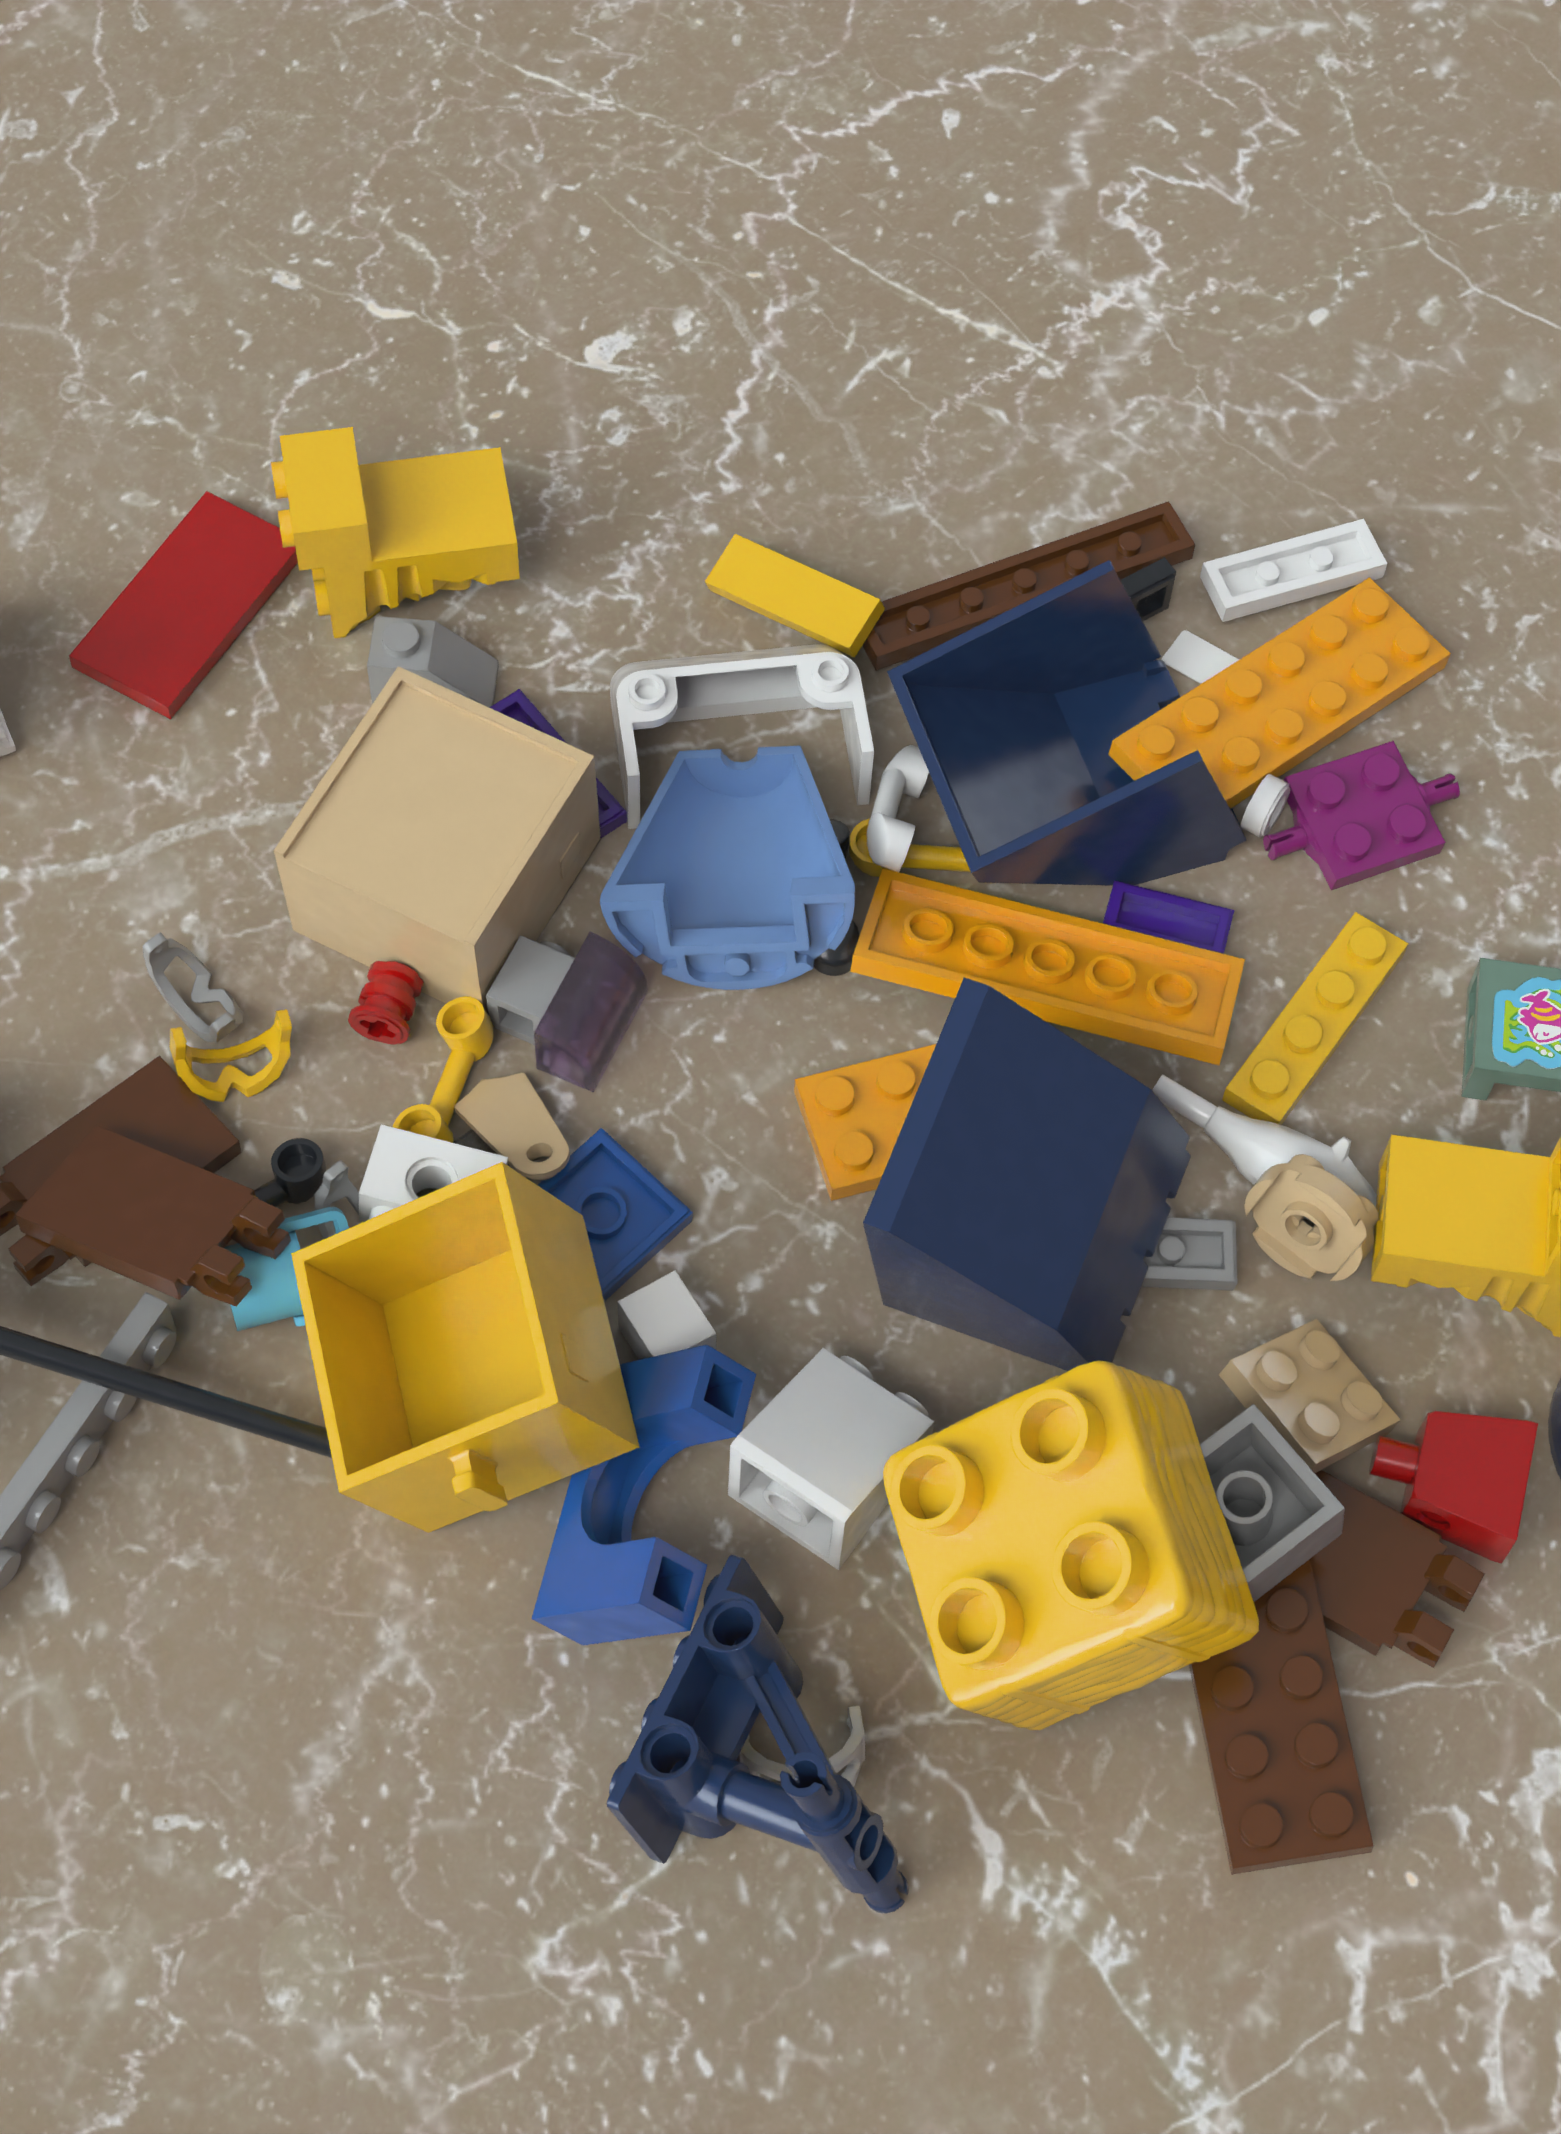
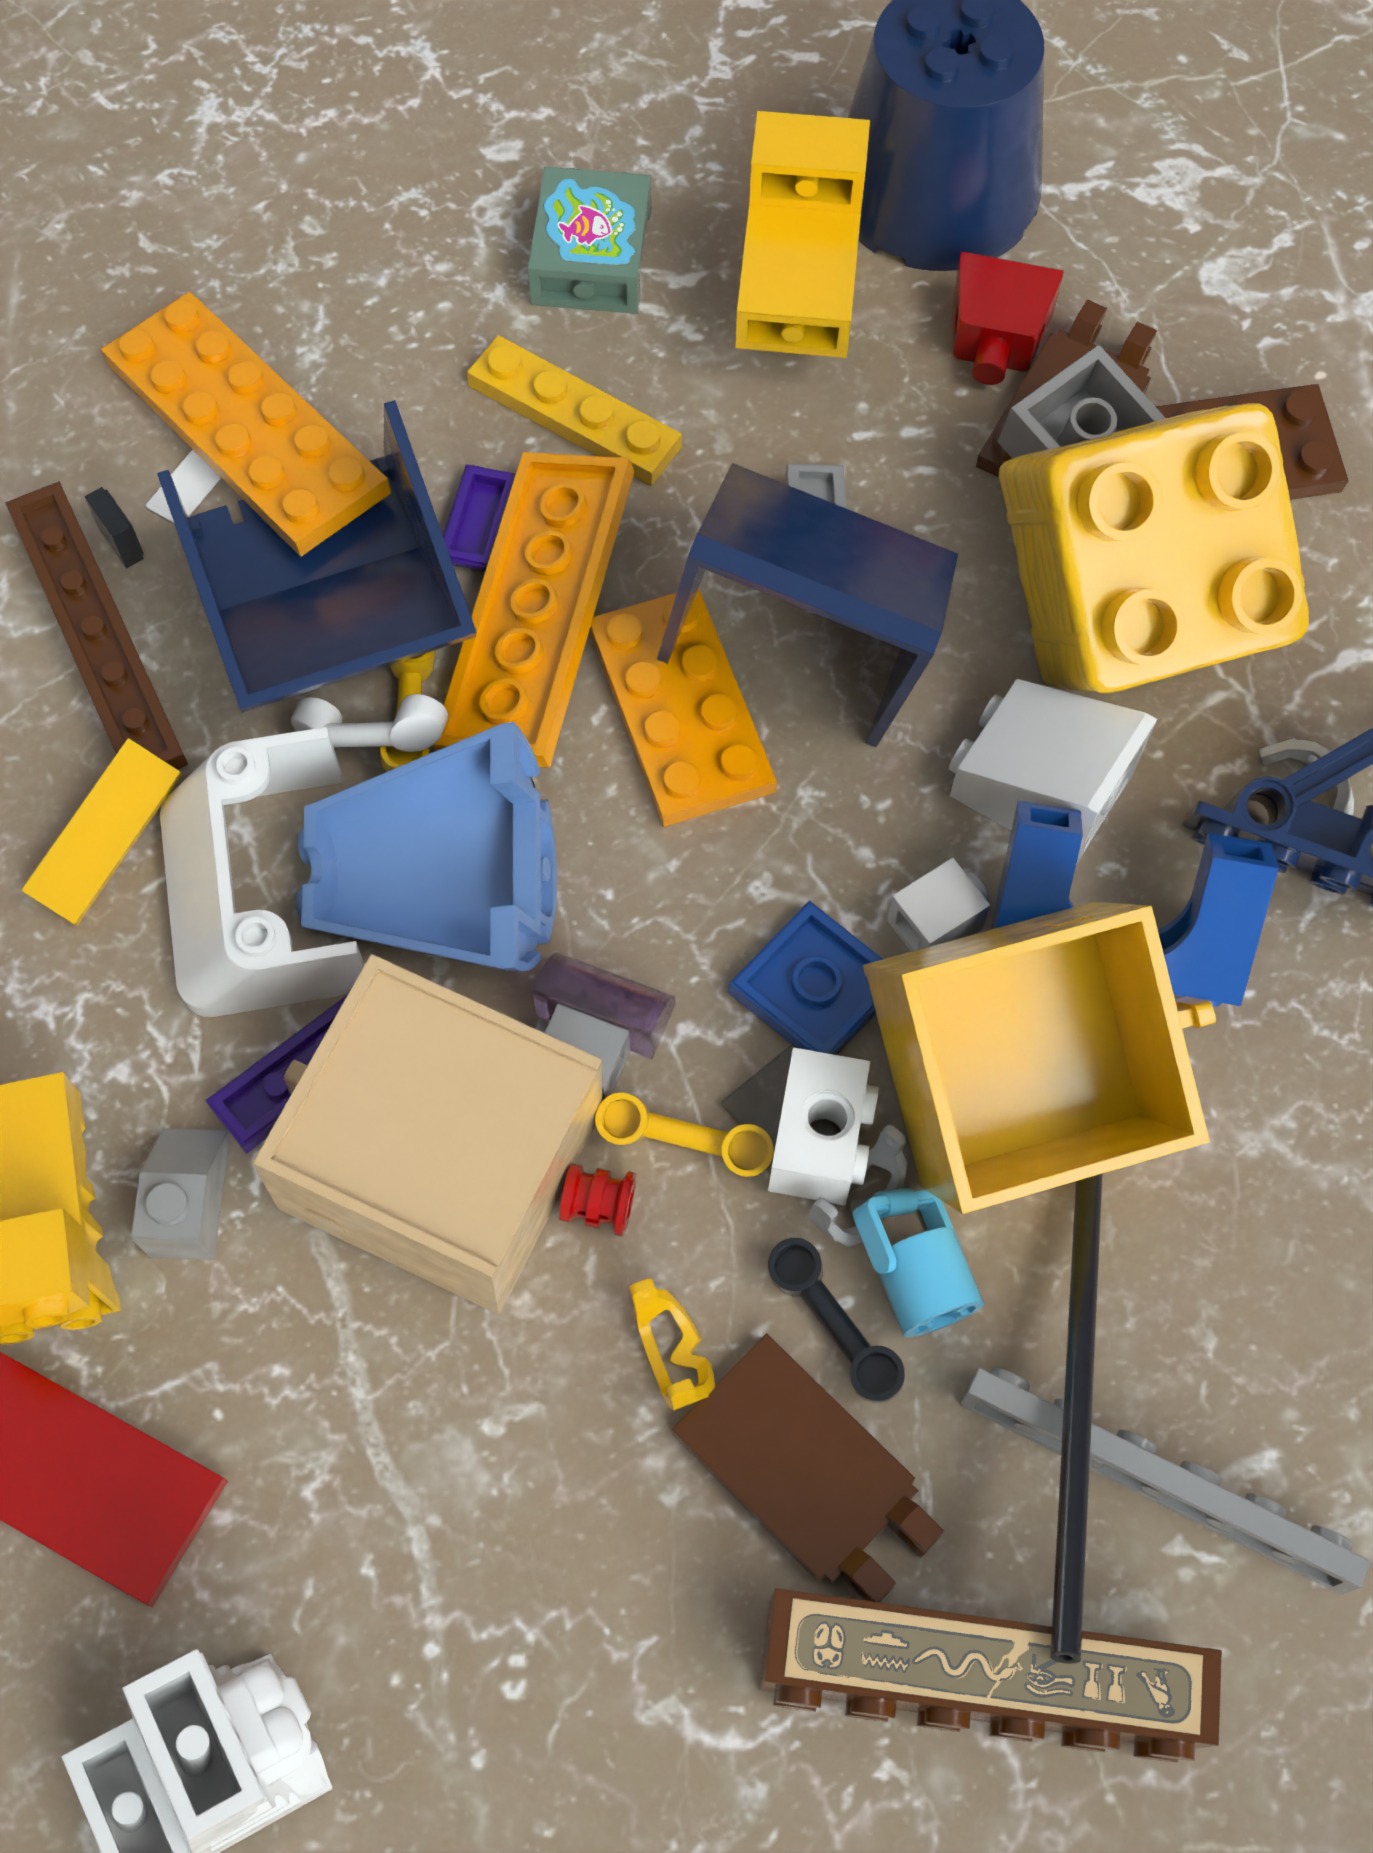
camera: 90 degrees left, 5 degrees up
reddish brown tile [15,1125,291,1307] -> none
light grey helmet [142,932,243,1043] -> none
tan piece [454,1073,570,1180] -> none
white piece [1152,1074,1377,1220] -> none
white plate [1200,519,1387,622] -> none
tan plate [1219,1319,1400,1473] -> none
white tile [1241,774,1290,838] -> none
tan plate [1244,1154,1379,1281] -> none
magenta plate [1263,741,1460,890] -> none

